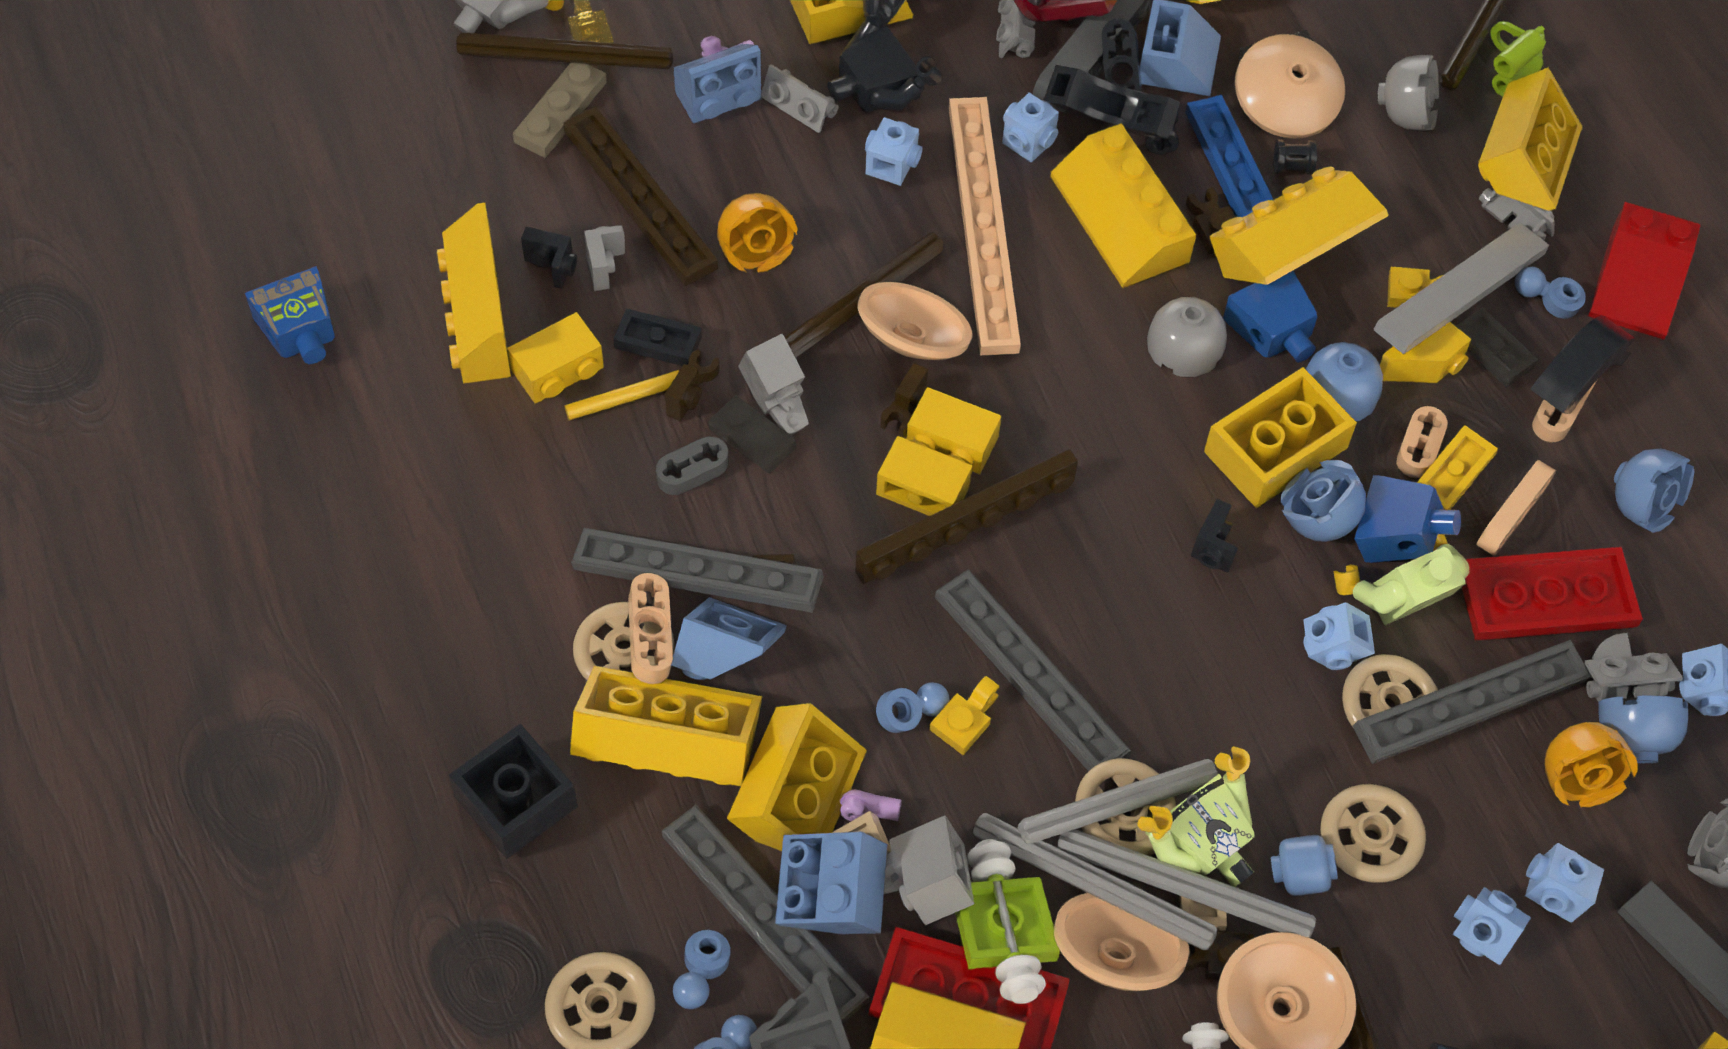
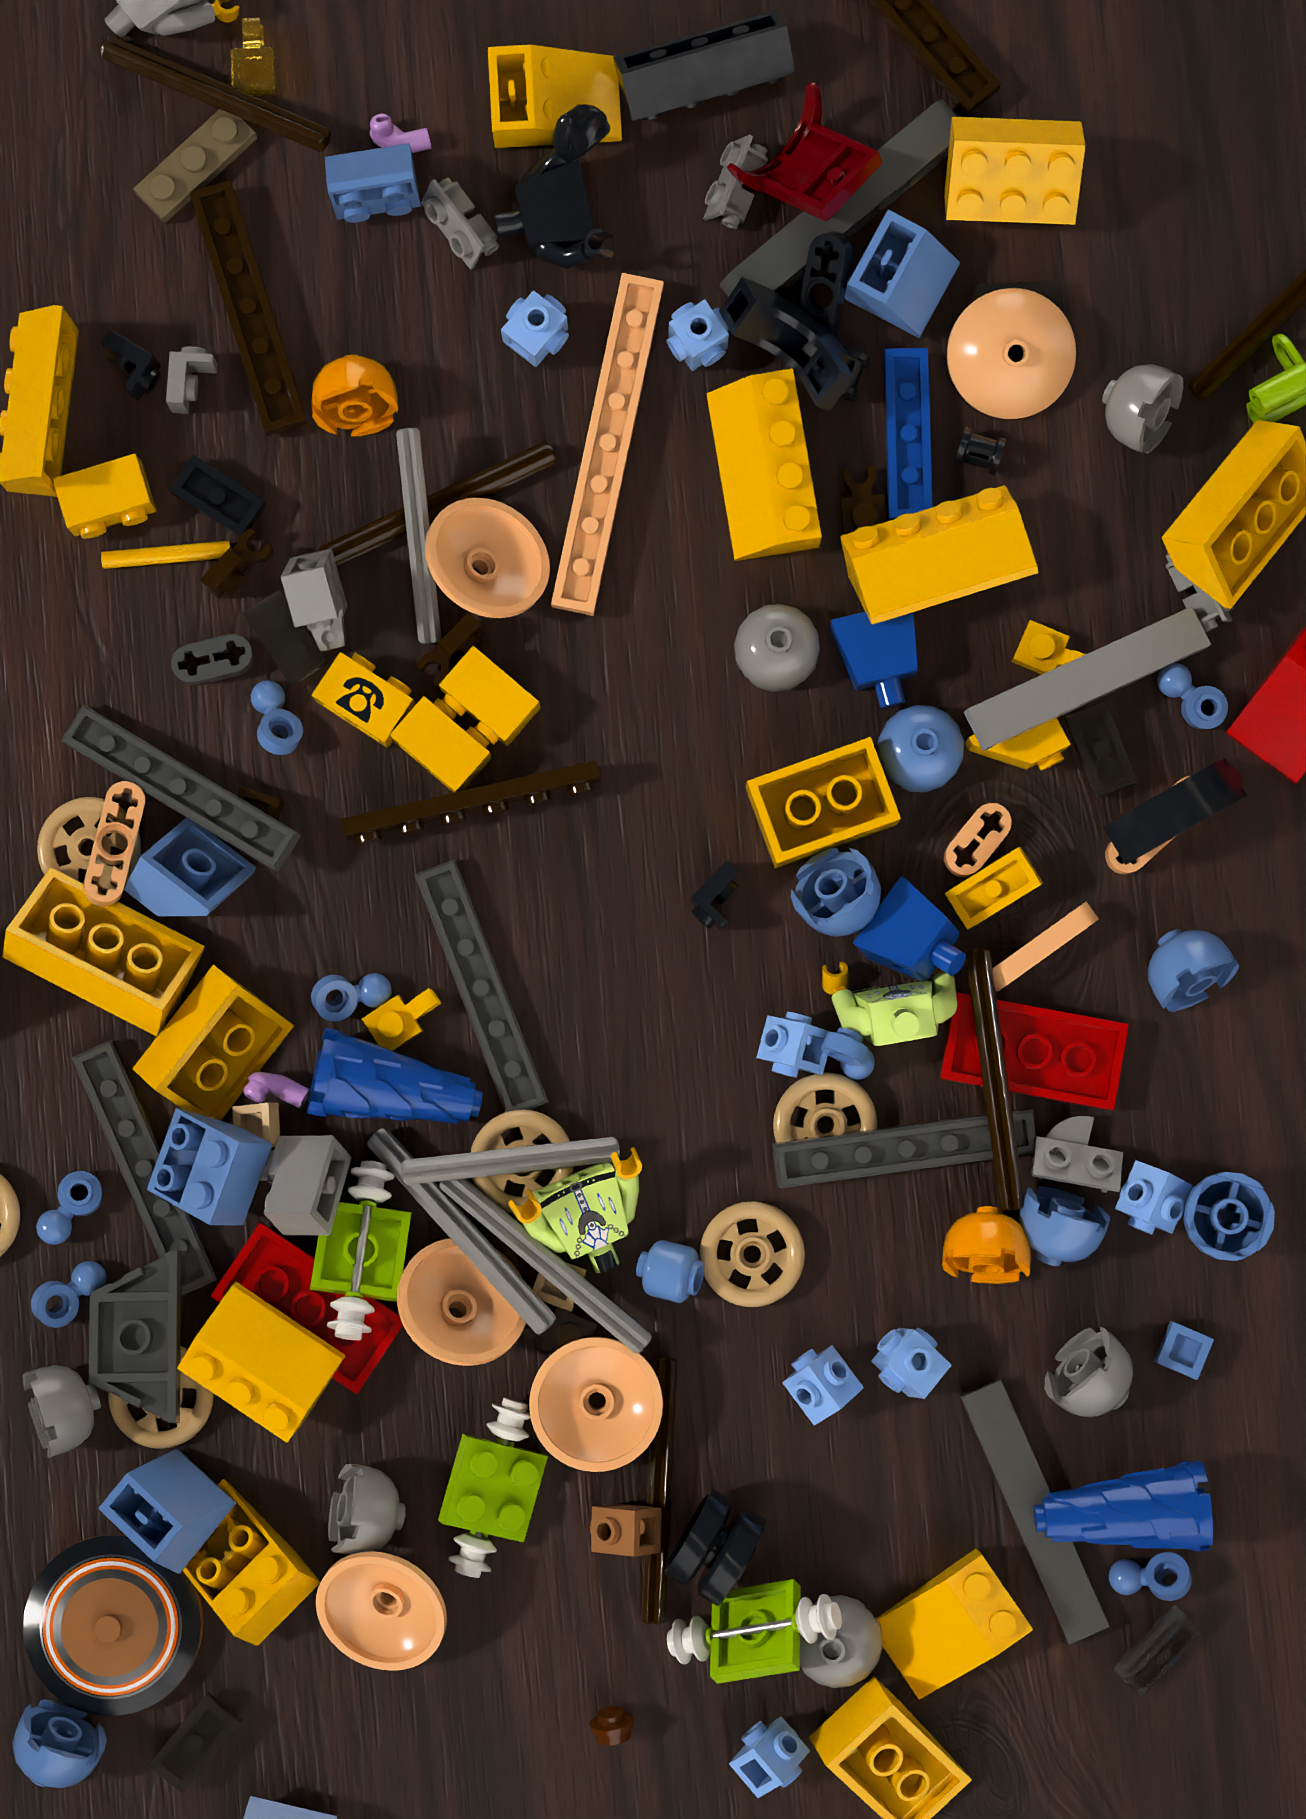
camera: 20 degrees right, 25 degrees up
none -> medium blue plate [251,680,303,755]
none -> blue cone [307,1027,483,1125]
none -> yellow brick [311,652,416,748]
none -> light grey axle [396,428,441,644]
none -> medium blue plate [821,1027,875,1080]
none -> dark brown axle [966,949,1024,1211]

